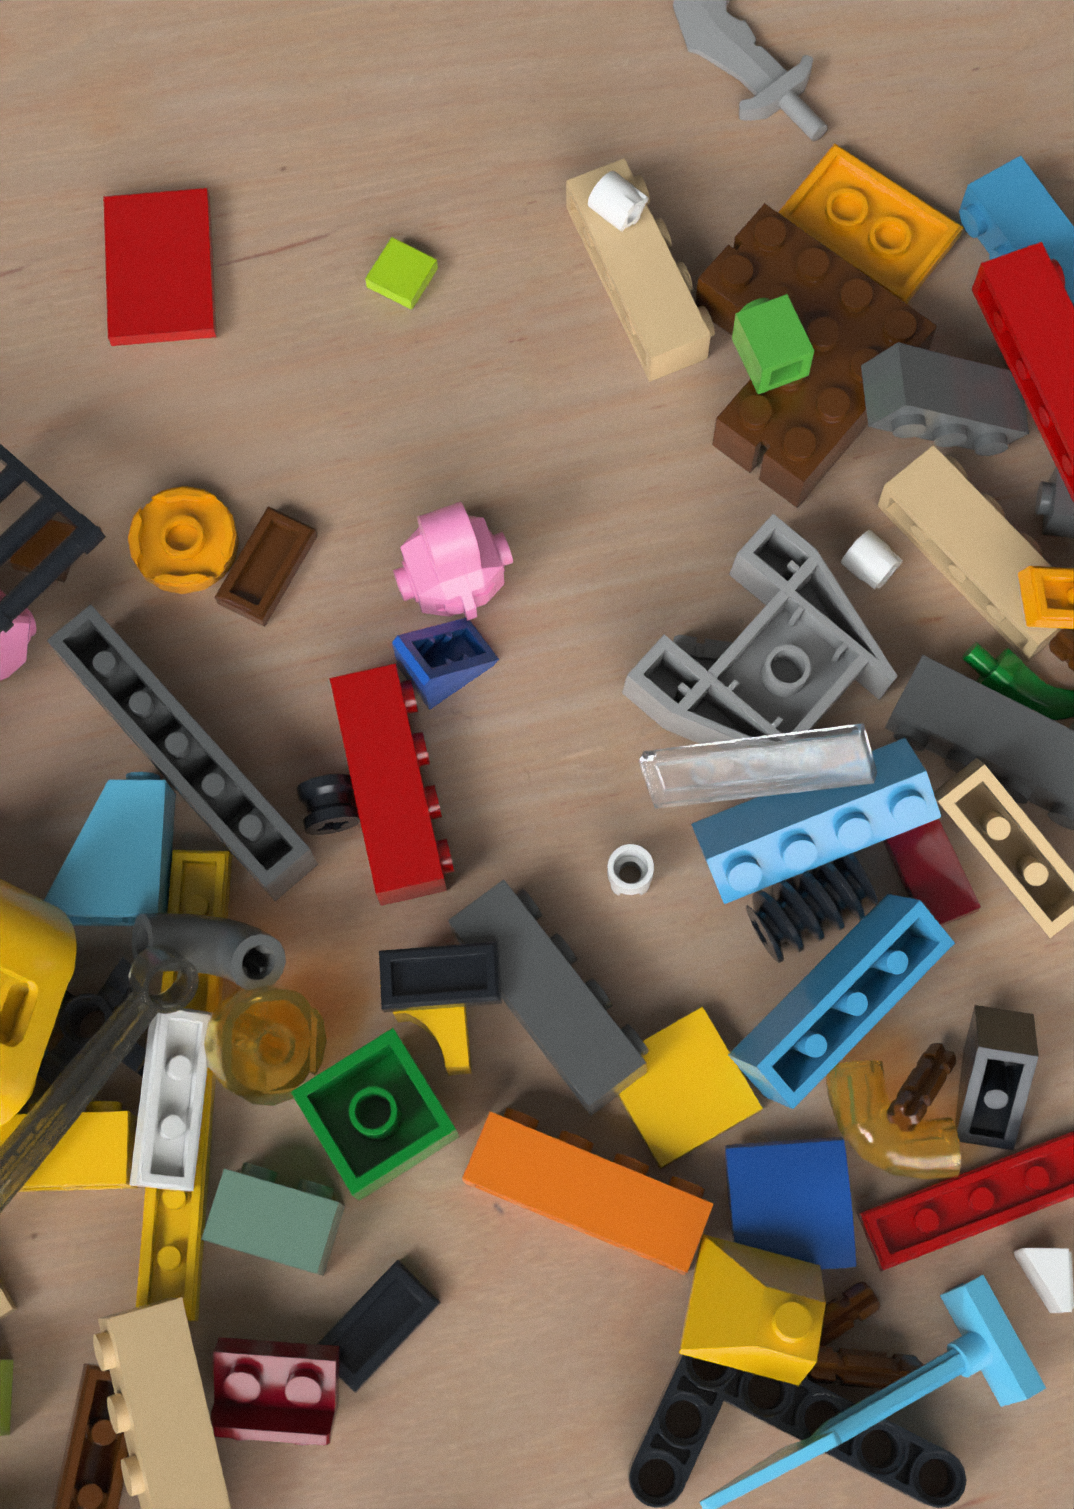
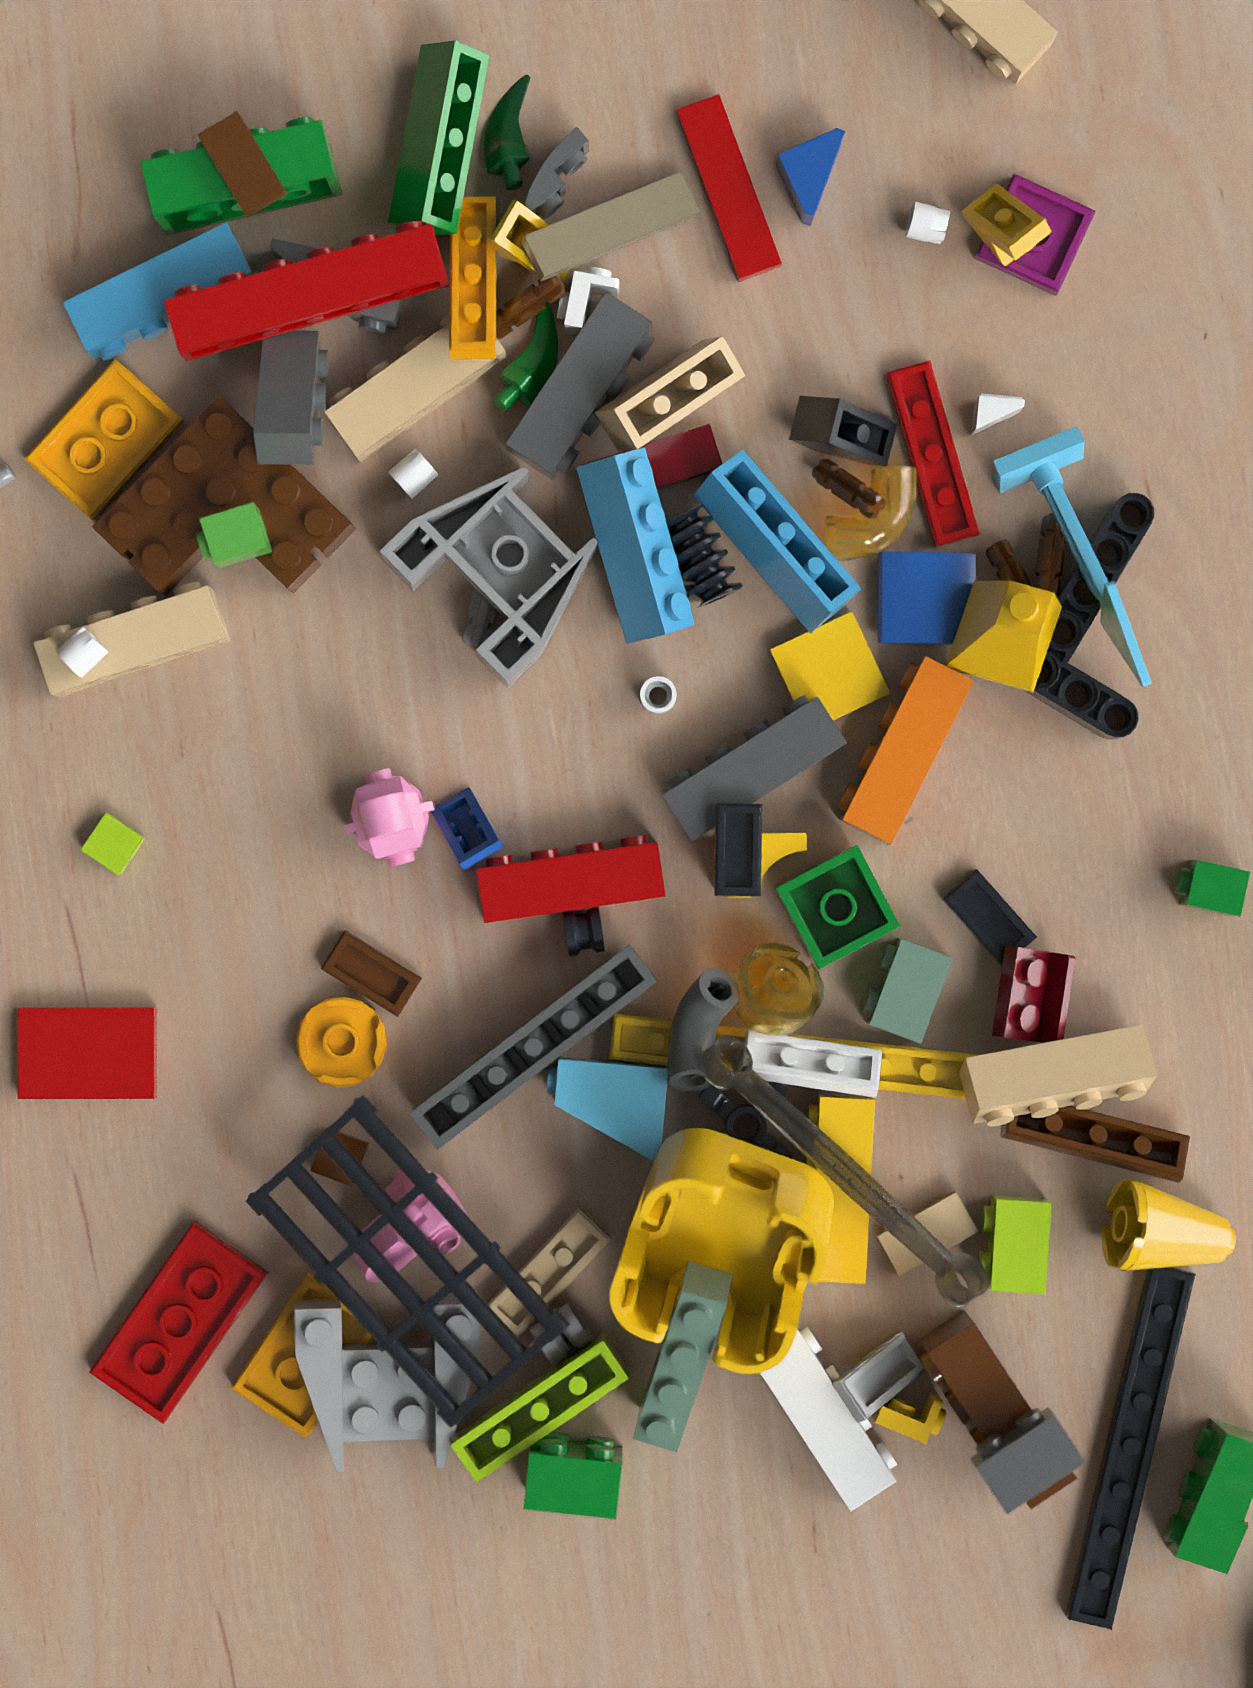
camera: 85 degrees left, 15 degrees up
clear tile [639,723,877,809] -> none

